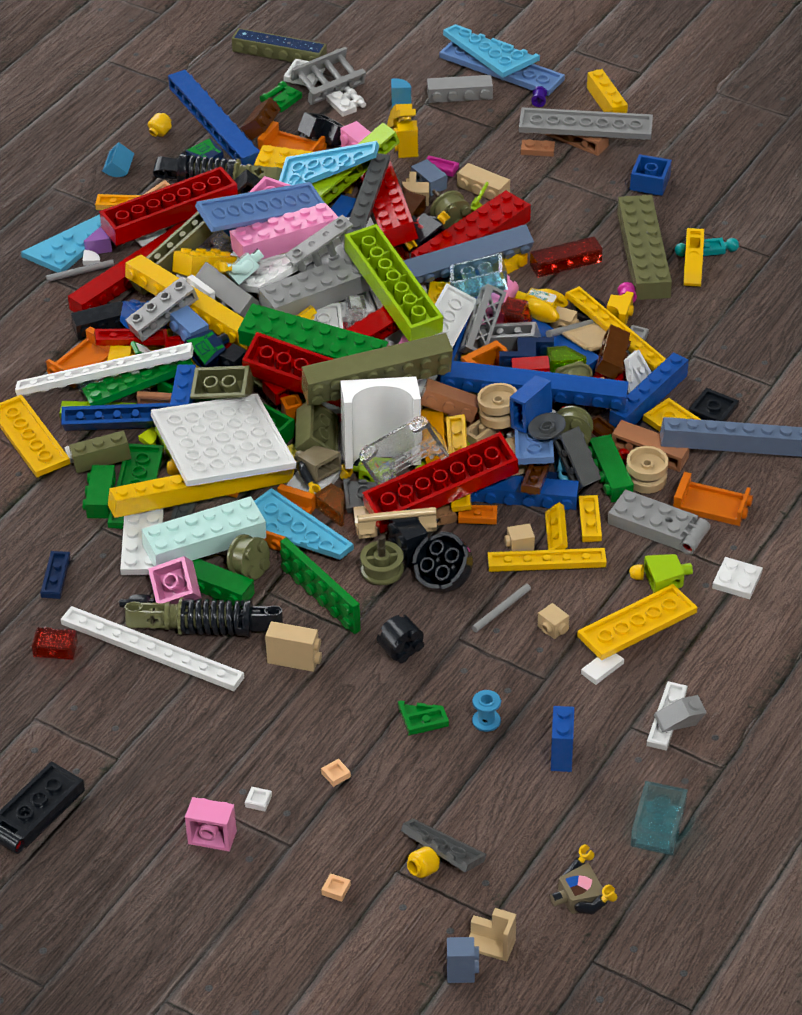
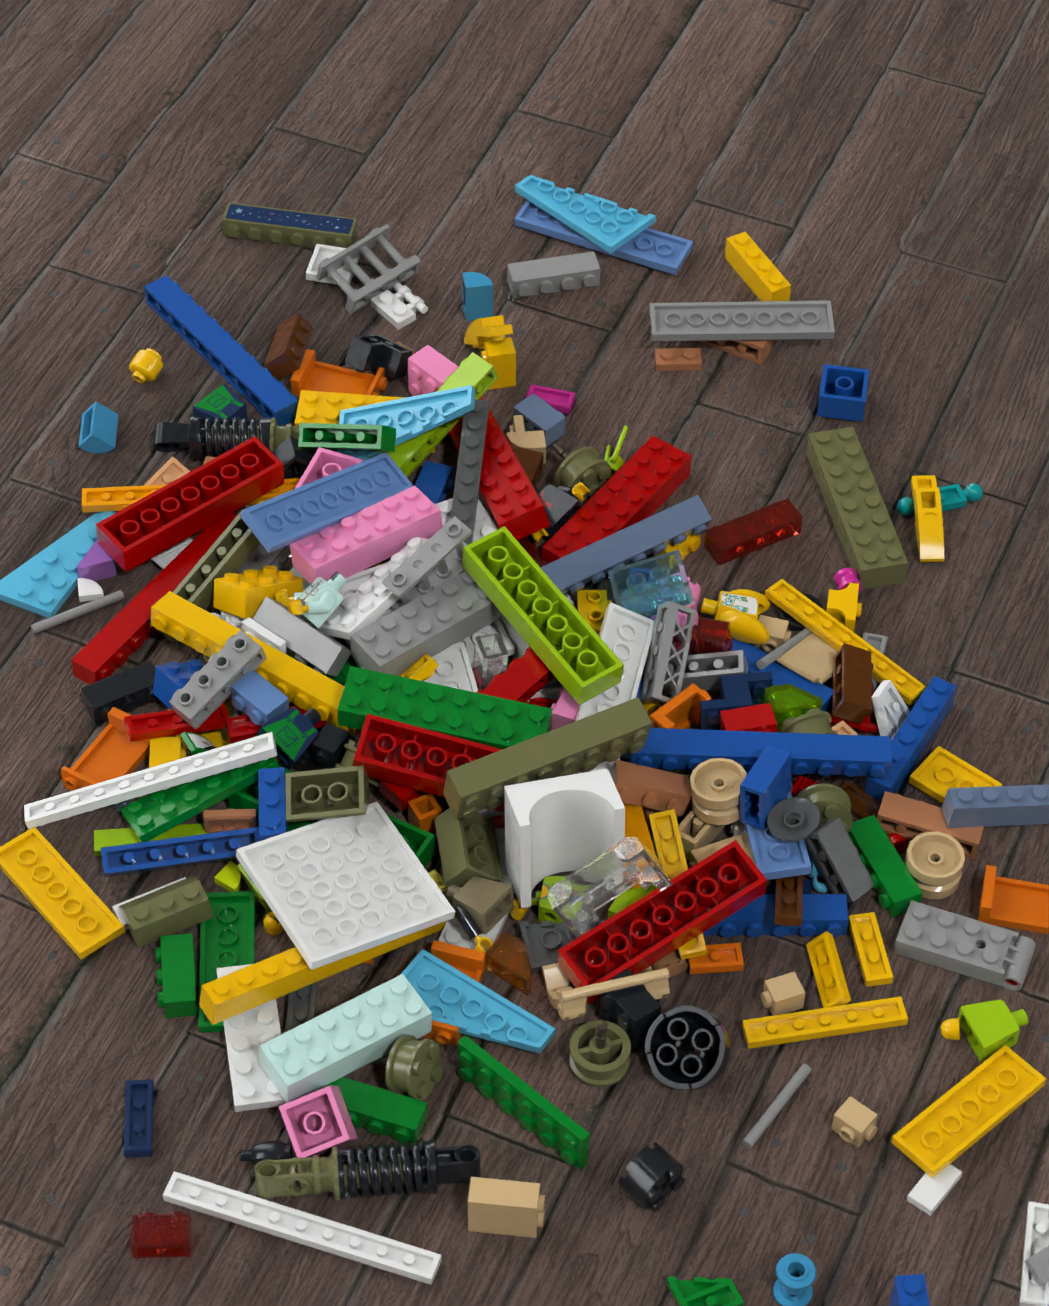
camera: 10 degrees left, 5 degrees up
green plate [260,81,303,113] -> none
tan brick [457,163,510,200] -> none
dark purple bush [531,86,547,107] -> none
black plate [689,388,739,422] -> none
none -> green brick [298,423,397,452]

